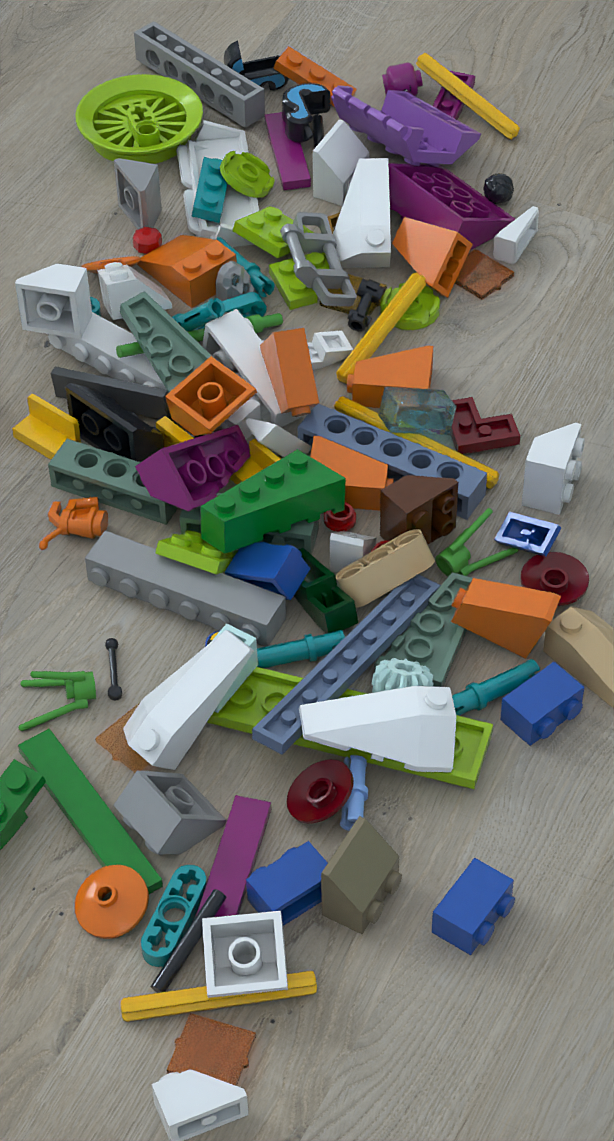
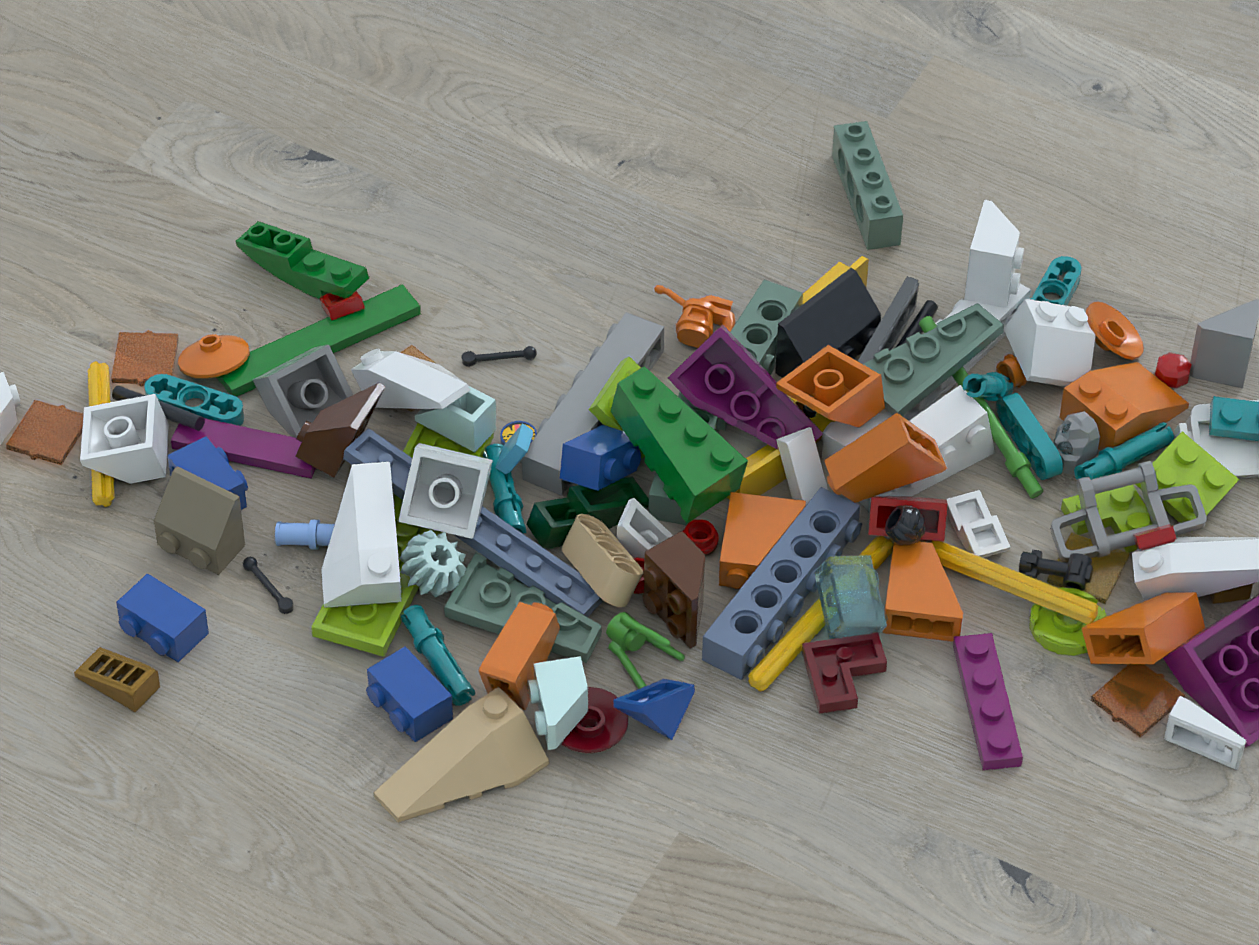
camera: 90 degrees right, 0 degrees up
bright green plant [18,671,96,731] -> none
dark red dish [287,759,354,824] -> none
white slope [522,423,585,515] -> none
none -> pearl gold slope [74,647,160,712]
none -> clear orange piece [111,330,179,387]
none -> black hinge [243,557,293,614]
none -> reddish brown slope [295,383,385,478]
none -> red tile [319,291,365,321]
none -> white slope [398,443,493,539]
none -> medium azure tile [496,423,533,474]
none -> light aqua slope [527,656,588,750]
none -> red slope [868,496,948,541]
none -> black piece [885,505,926,546]
none -> magenta plate [953,633,1023,770]
none -> red tile [1133,524,1177,550]

